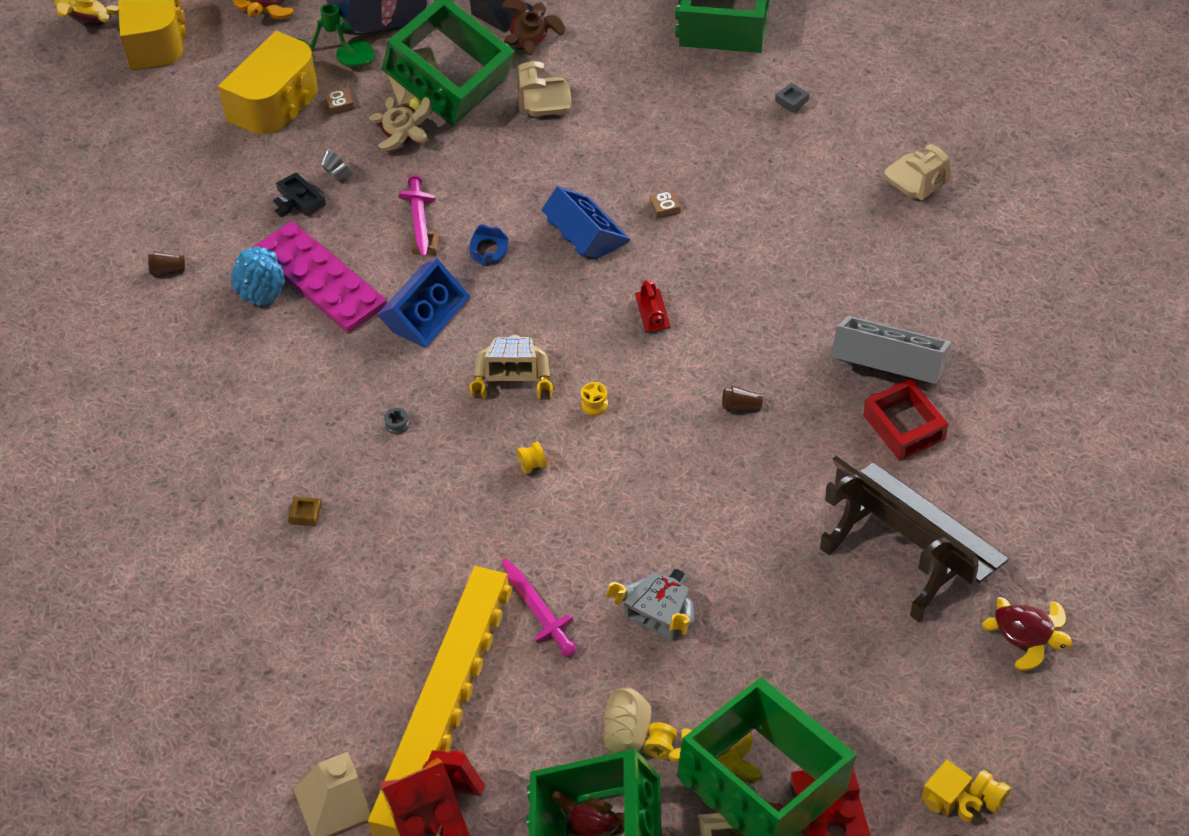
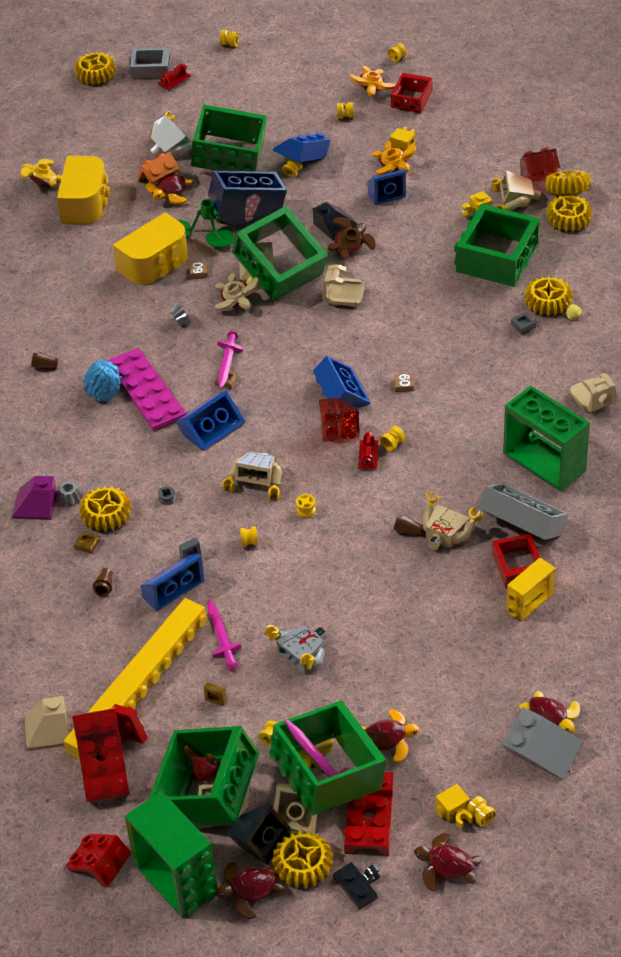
camera: 15 degrees right, 5 degrees down
black plate [273,172,326,217] -> none
blue piece [469,224,509,265] -> none
tan piece [603,688,651,754] -> none
dark brown piece [820,456,1009,622] -> none
none -> magenta slope [12,476,57,520]
none -> light grey piece [56,481,83,506]
none -> yellow gear [79,486,132,532]
none -> reddish brown cone [93,568,113,597]
none -> blue slope [140,554,205,612]
none -> dark grey plate [179,538,201,559]
none -> pearl gold tile [203,682,227,706]
none -> dark pink sword [285,720,347,778]
none -> clear red slope [318,398,360,441]
none -> dark red animal [362,710,420,763]
none -> yellow wheel [380,426,406,452]
none -> tan torso [423,490,483,550]
none -> light grey slope [502,707,584,780]
none -> green window [503,385,590,491]
none -> yellow window [506,558,556,621]
none -> yellow gear [524,276,573,316]
none -> light yellow hinge [566,304,582,320]

